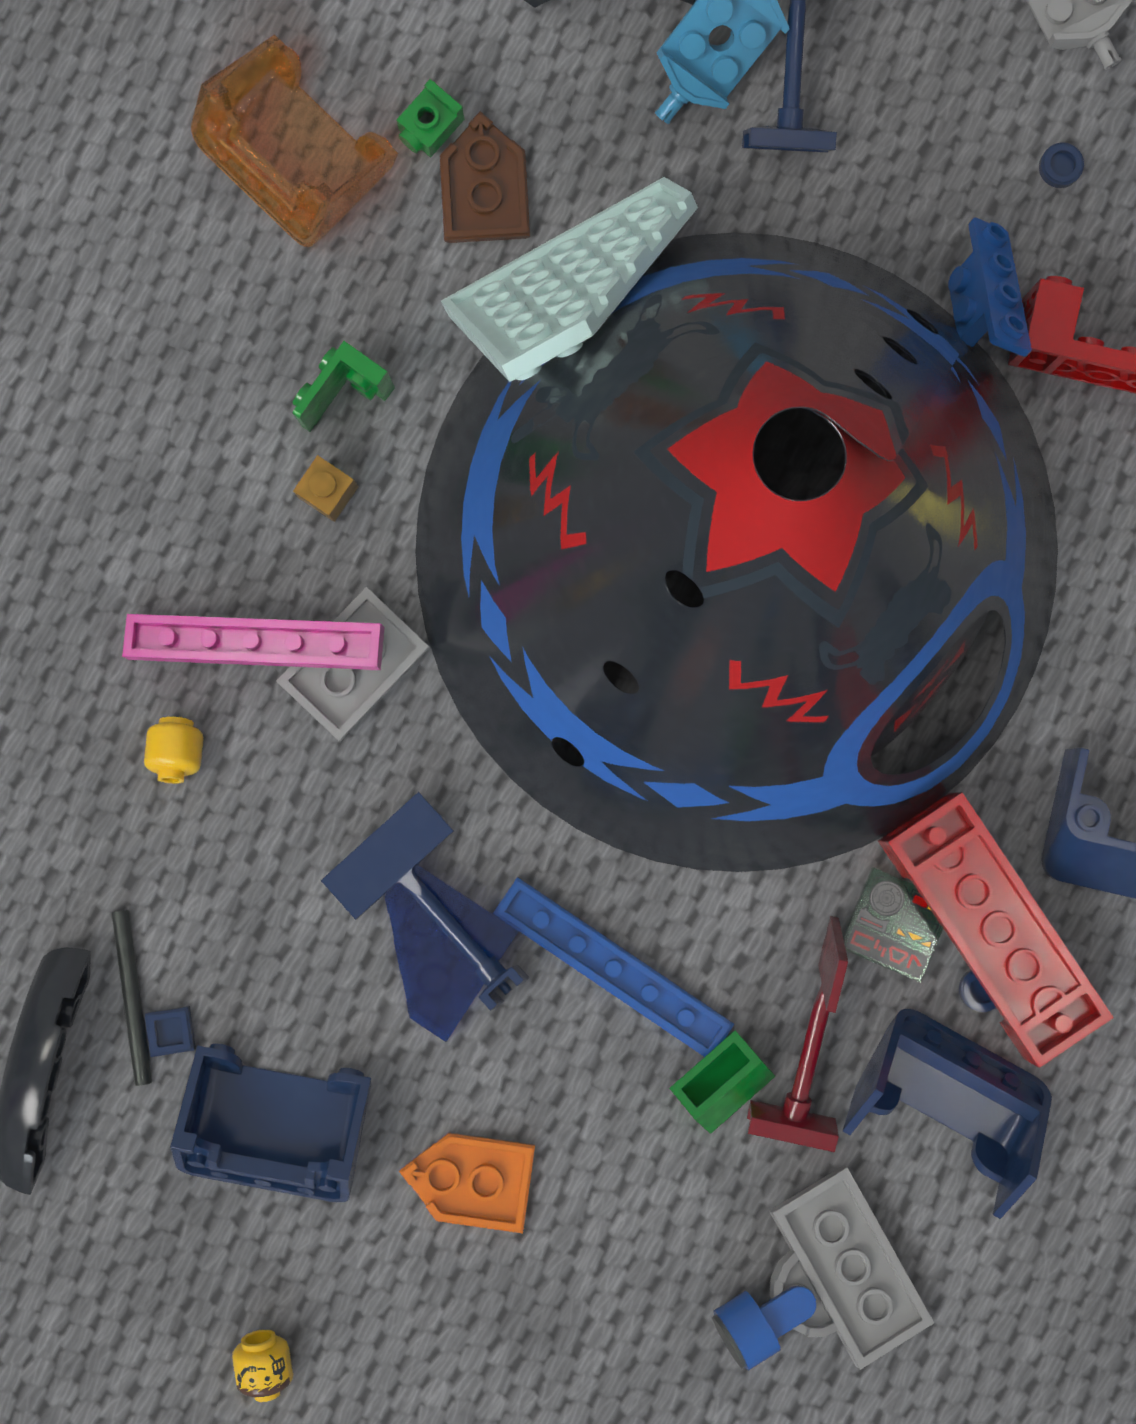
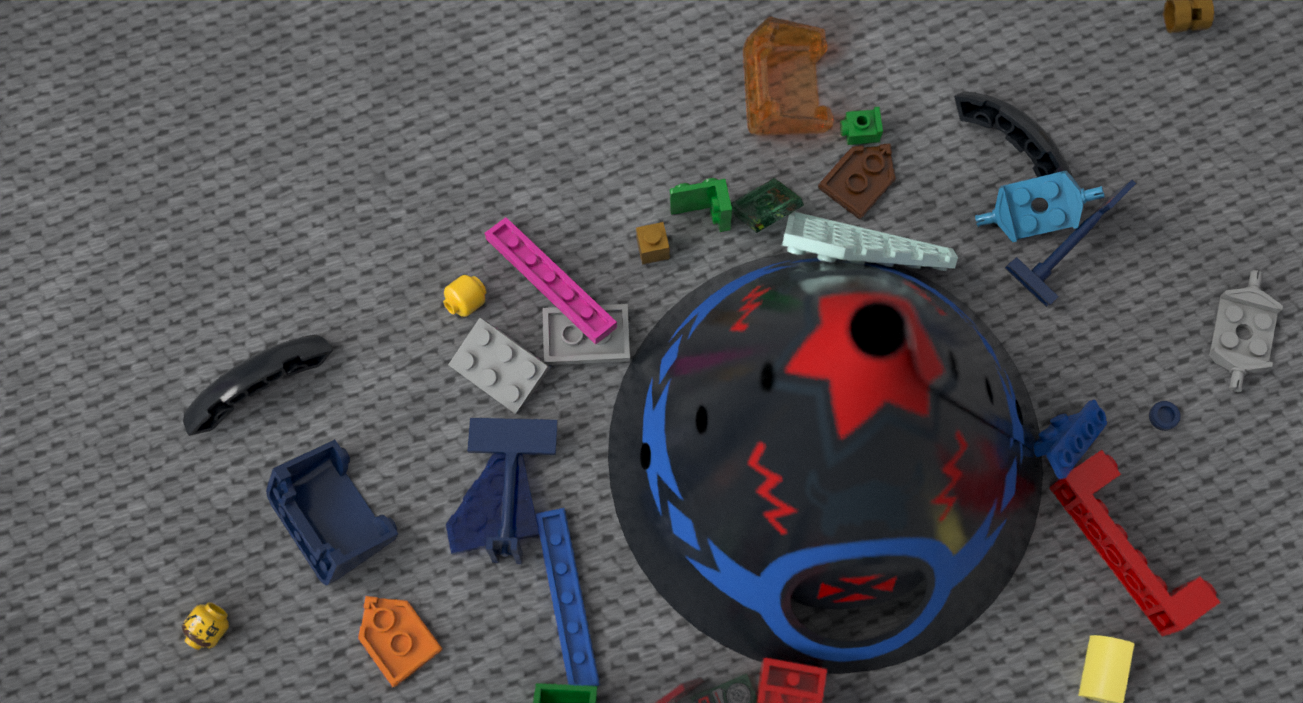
camera: 45 degrees right, 15 degrees down
pearl dark grey bar [111,910,152,1086] -> none
dark blue tile [145,1006,196,1057] -> none
none -> light grey plate [448,318,550,414]
none -> clear green tile [731,178,804,233]

